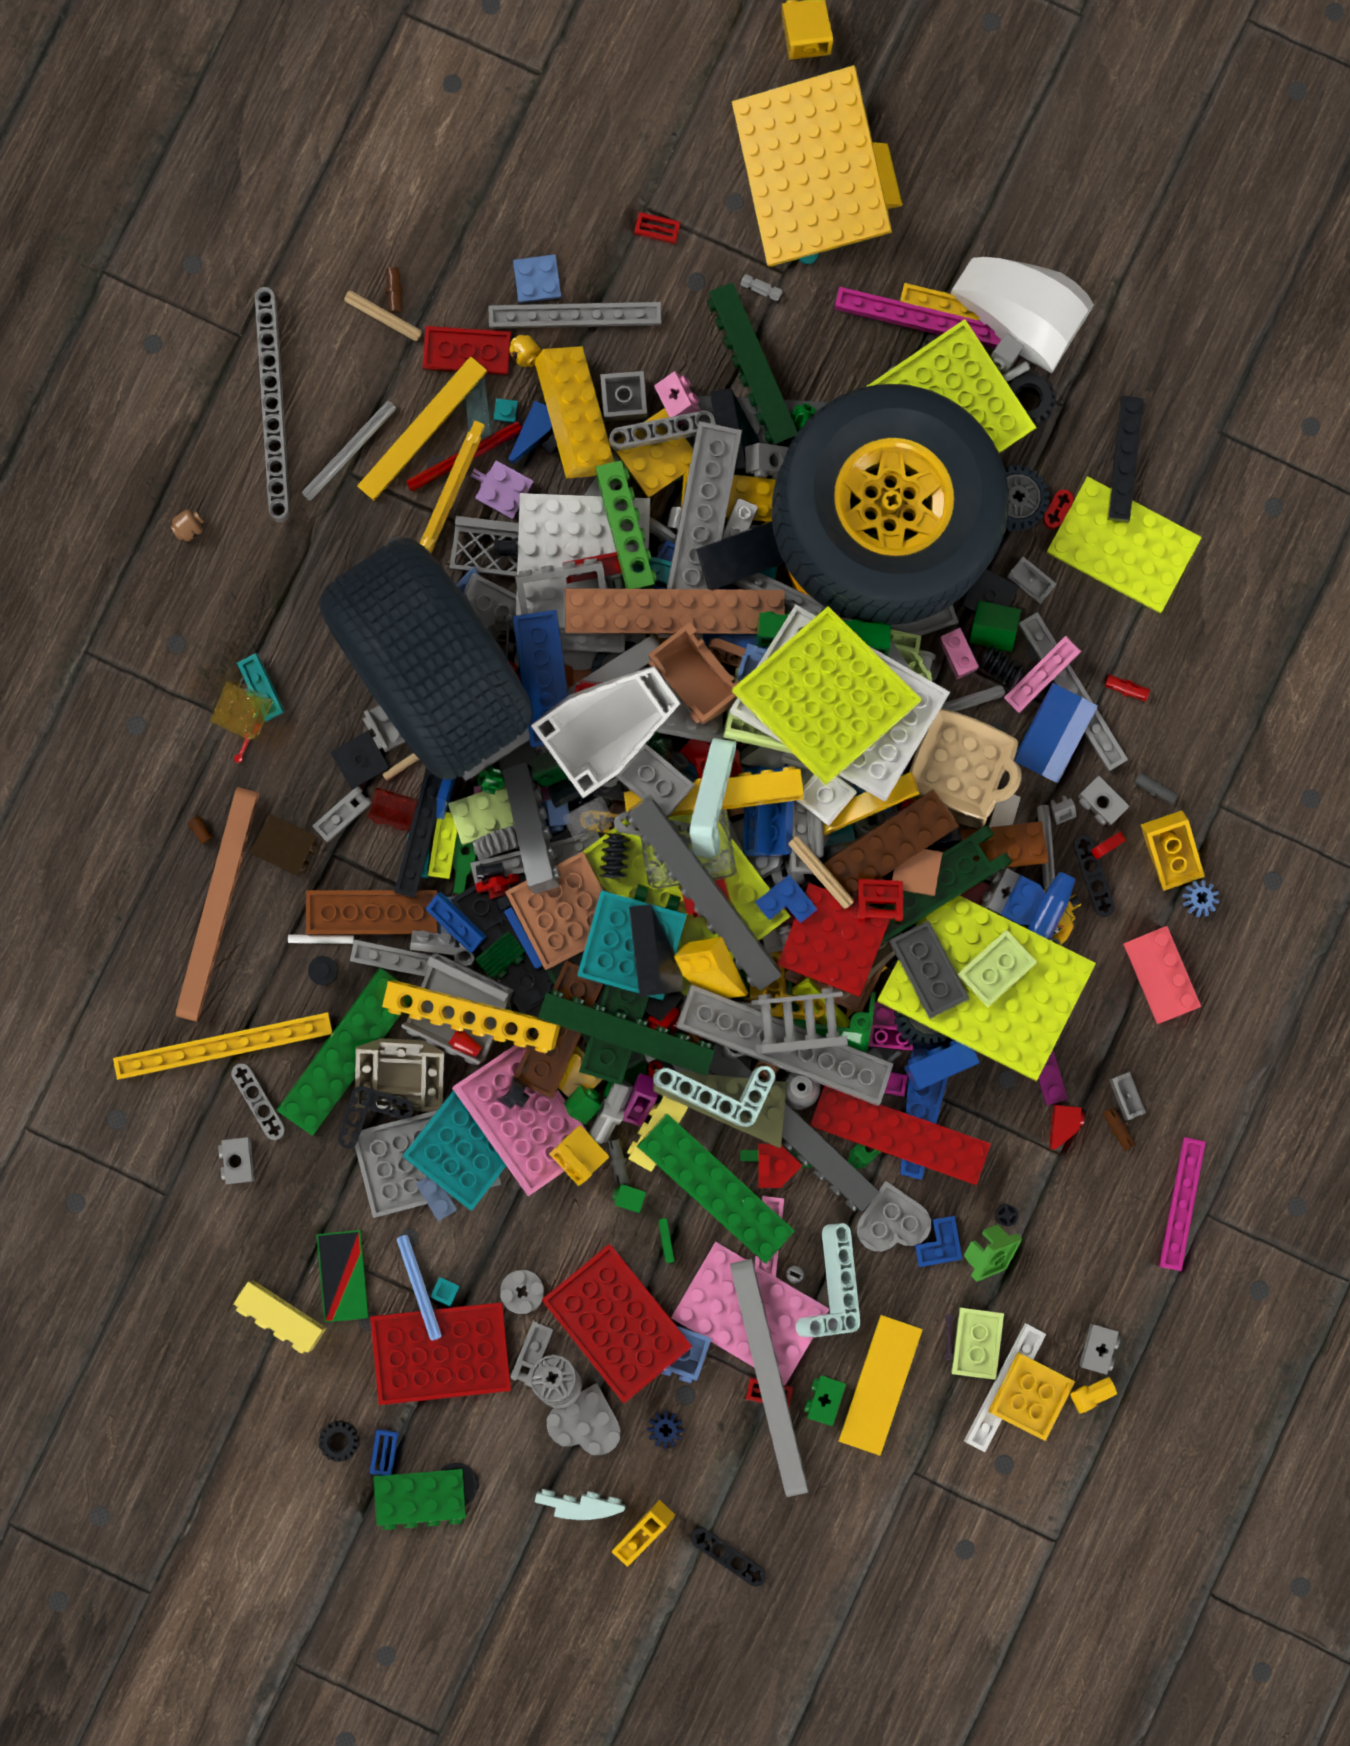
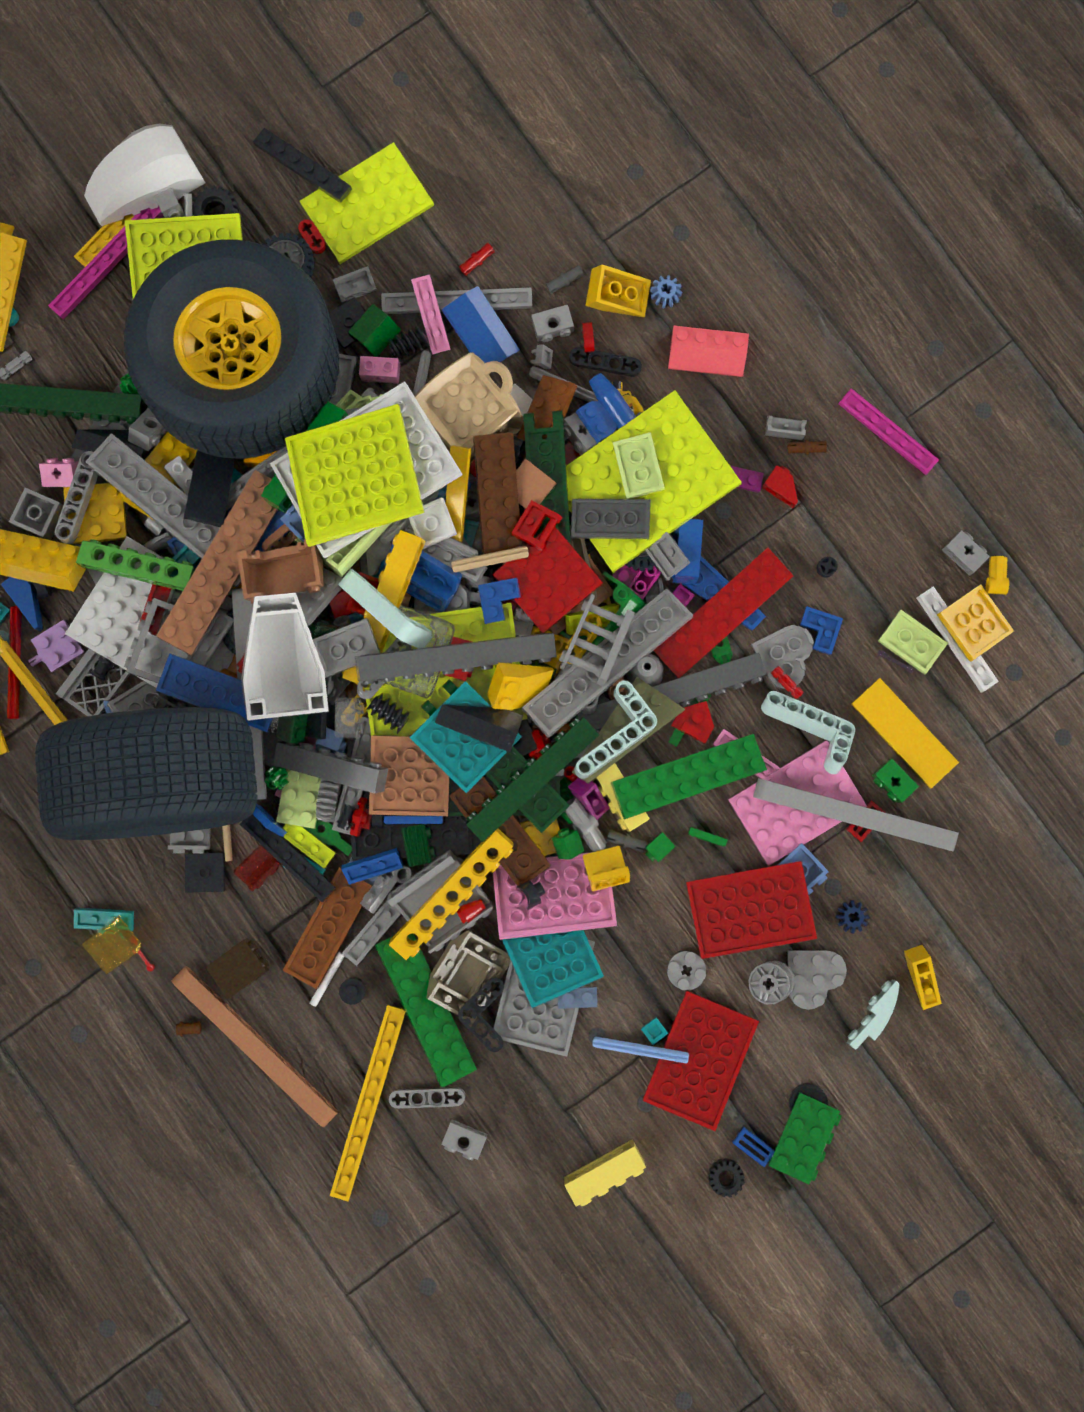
camera: 55 degrees left, 0 degrees up
light grey plate [313,786,373,843] -> none
tile [316,1230,369,1323] -> none
light grey plate [510,1321,553,1387] -> none
black beam [691,1527,766,1586] -> none
light grey hinge [786,1266,804,1284] -> none
bright green panel [964,1225,1022,1282] -> none
none -> light grey plate [645,532,690,581]
none -> red axle [771,666,803,699]

